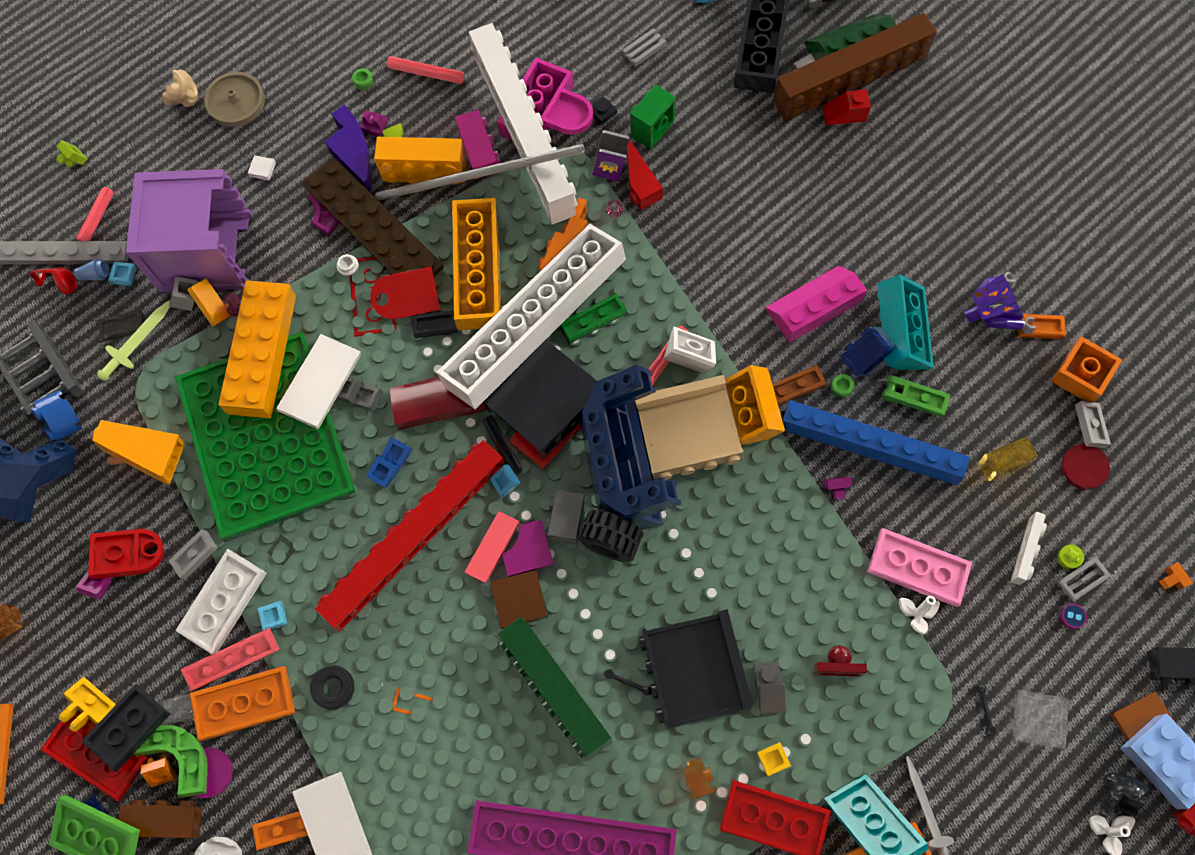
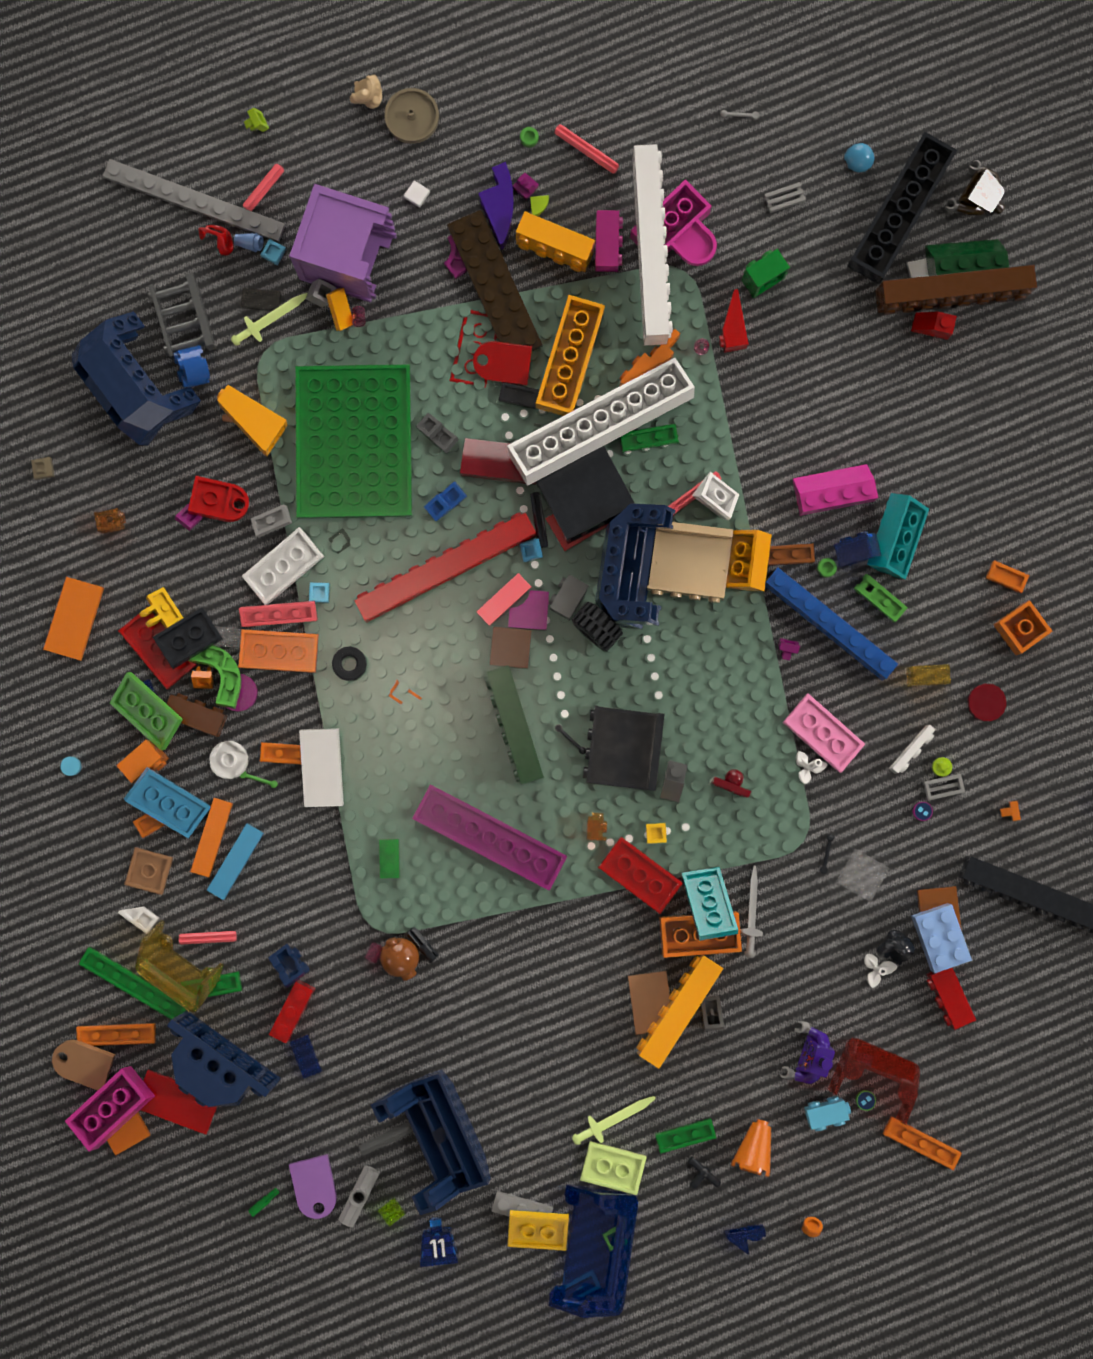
camera: 10 degrees right, 15 degrees up
light orange brick [219,281,296,418] -> none
white tile [276,334,361,429] -> none
white plate [337,254,359,276] -> none
light grey piece [375,144,585,201] -> none
black plate [592,96,617,125] -> none
piece [592,130,630,181] -> none
dark purple torso [964,272,1037,334] -> none
light grey plate [1075,401,1111,448] -> none

